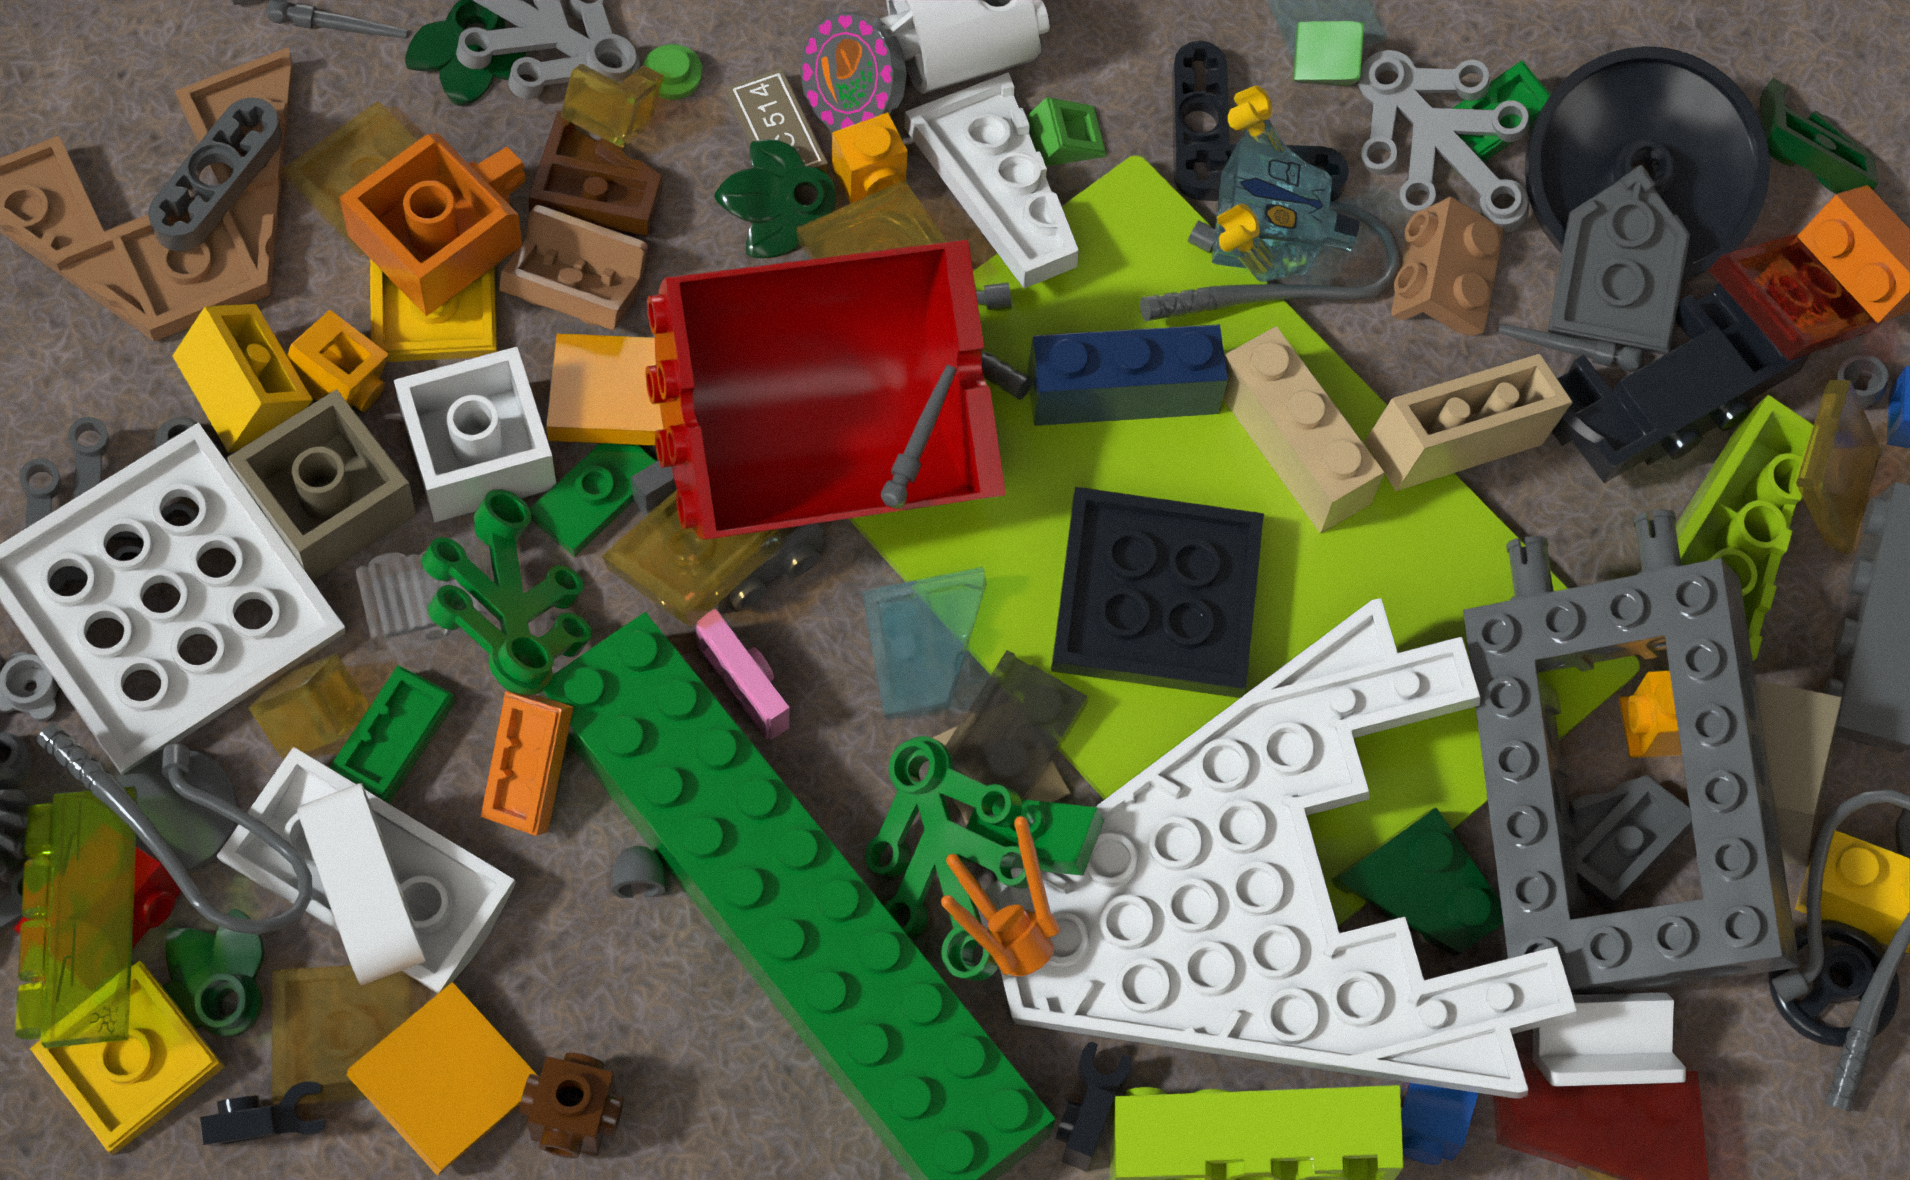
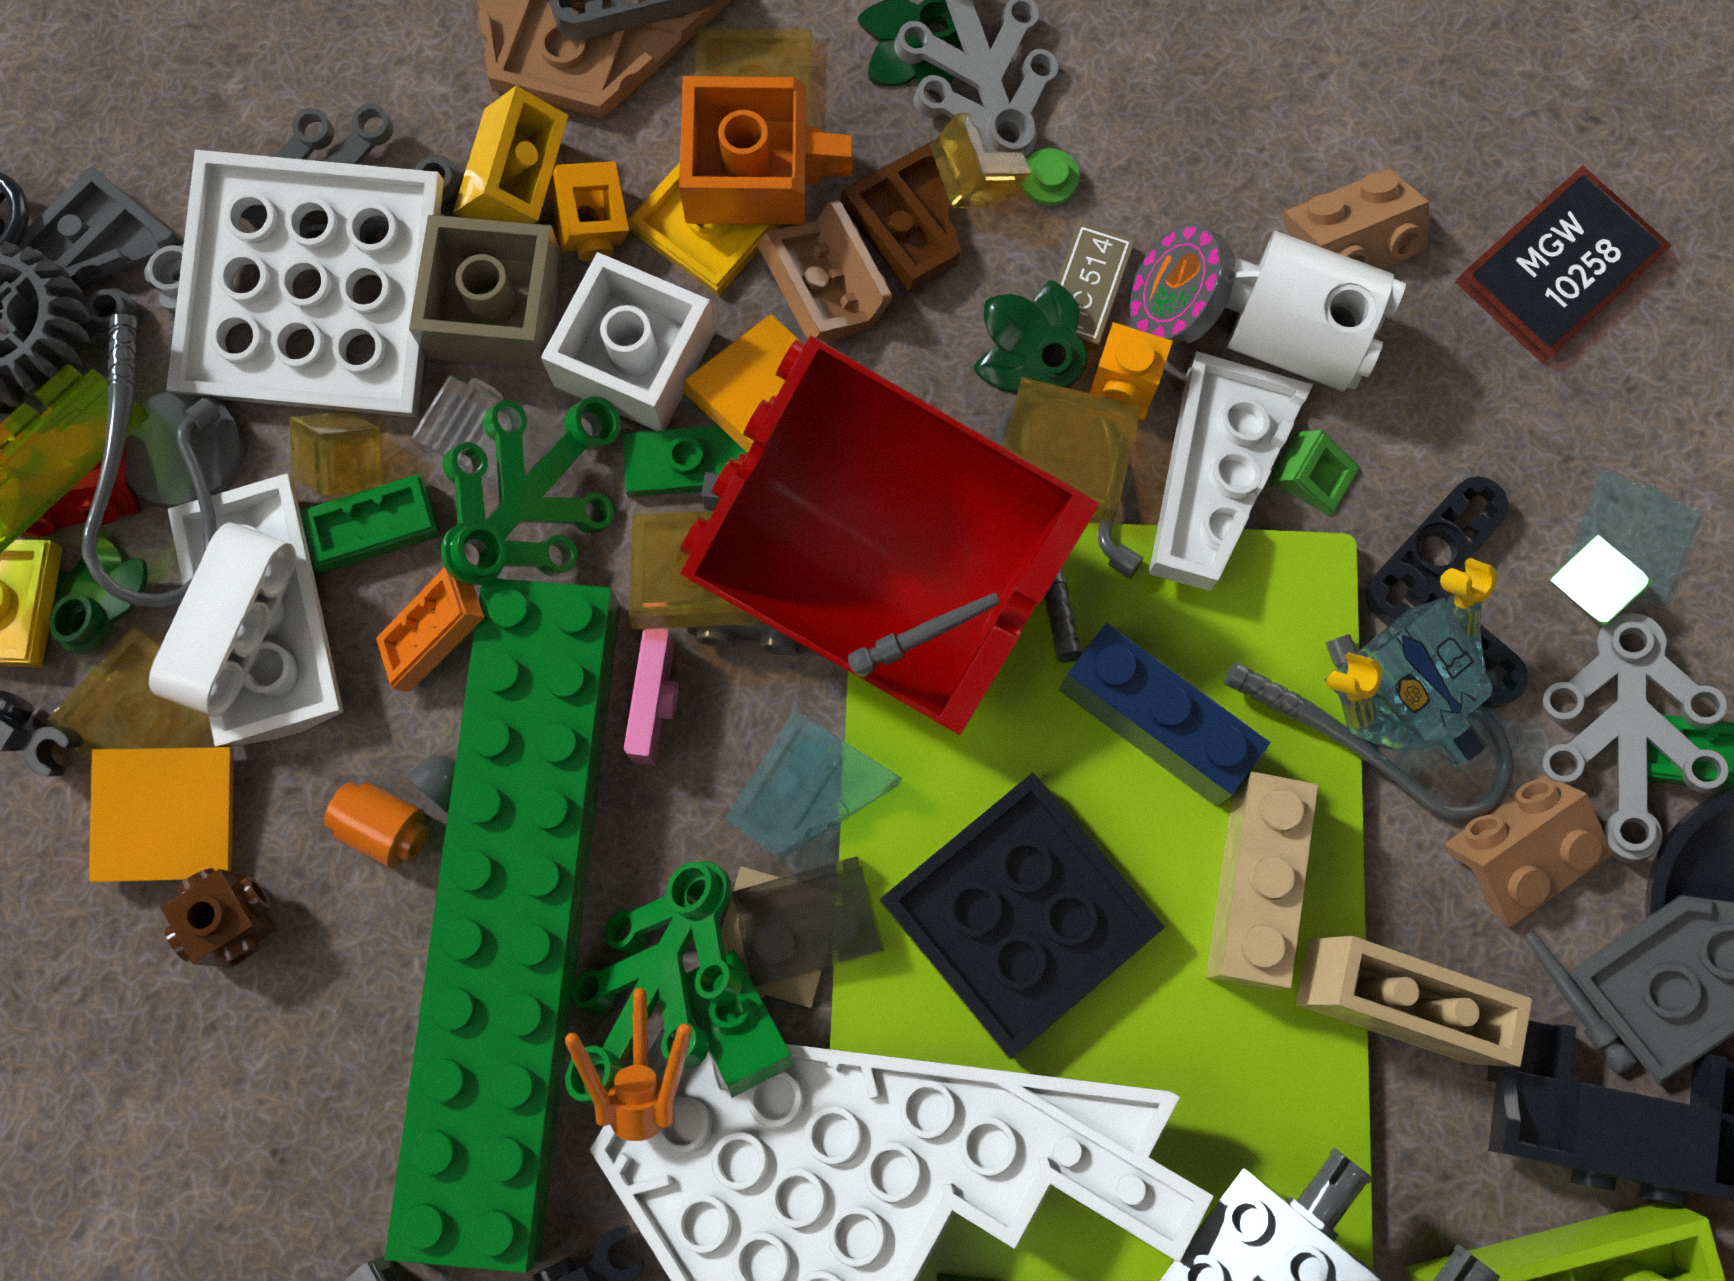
camera: 50 degrees right, 10 degrees up
none -> orange brick [324,781,429,868]

